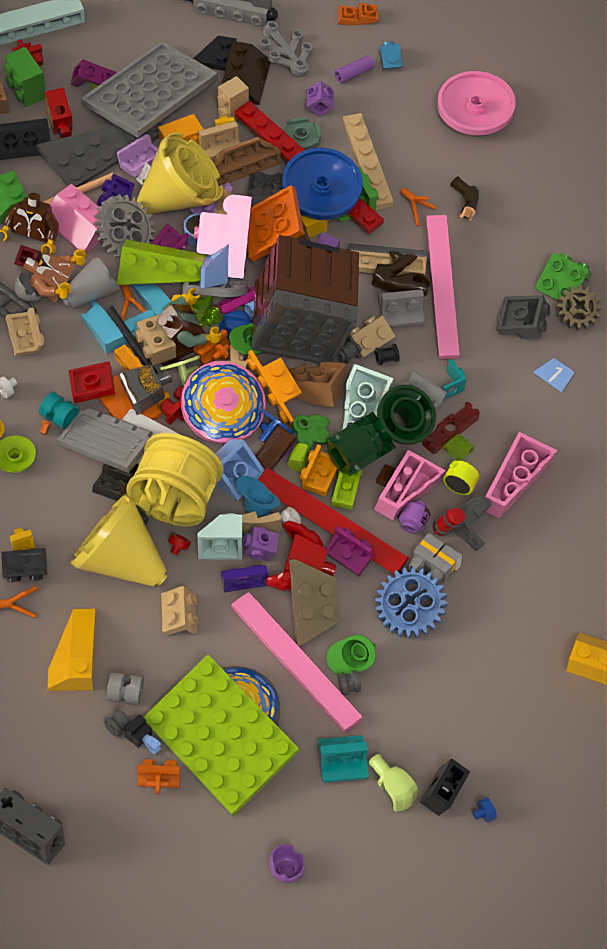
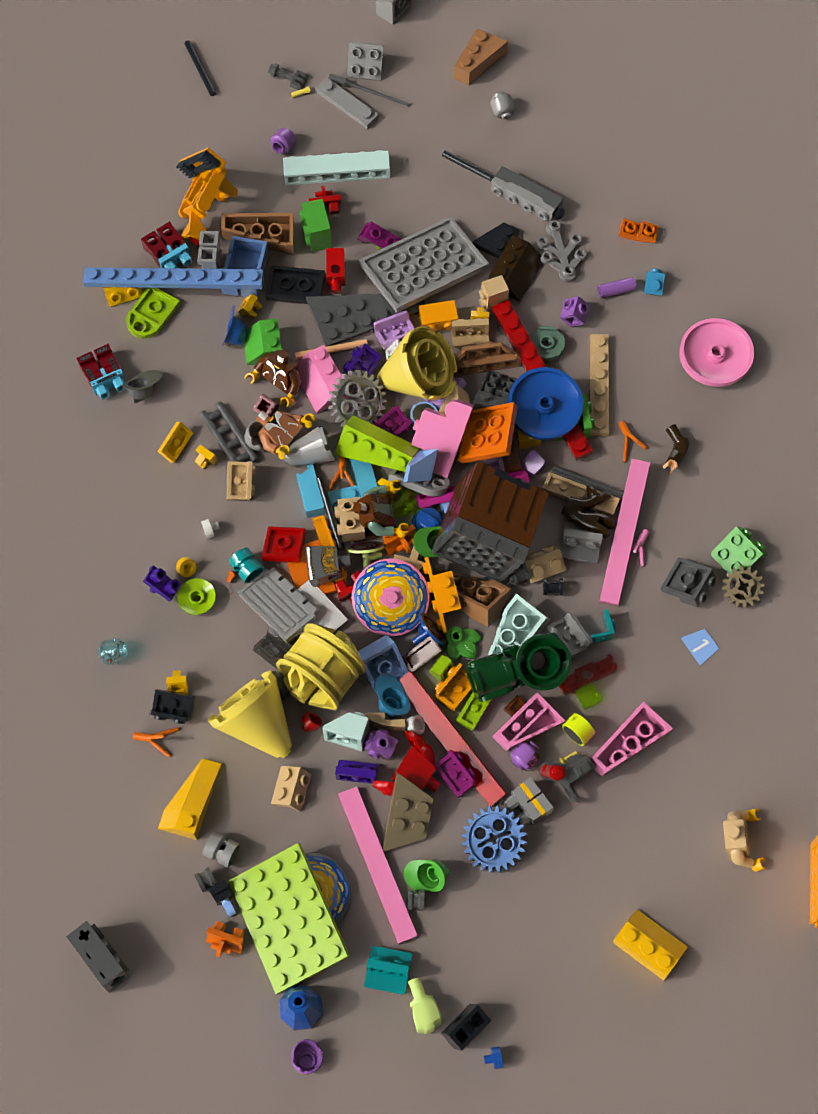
camera: 20 degrees right, 10 degrees up
none -> blue cone [279,985,323,1031]
none -> bright pink plant [631,529,650,567]

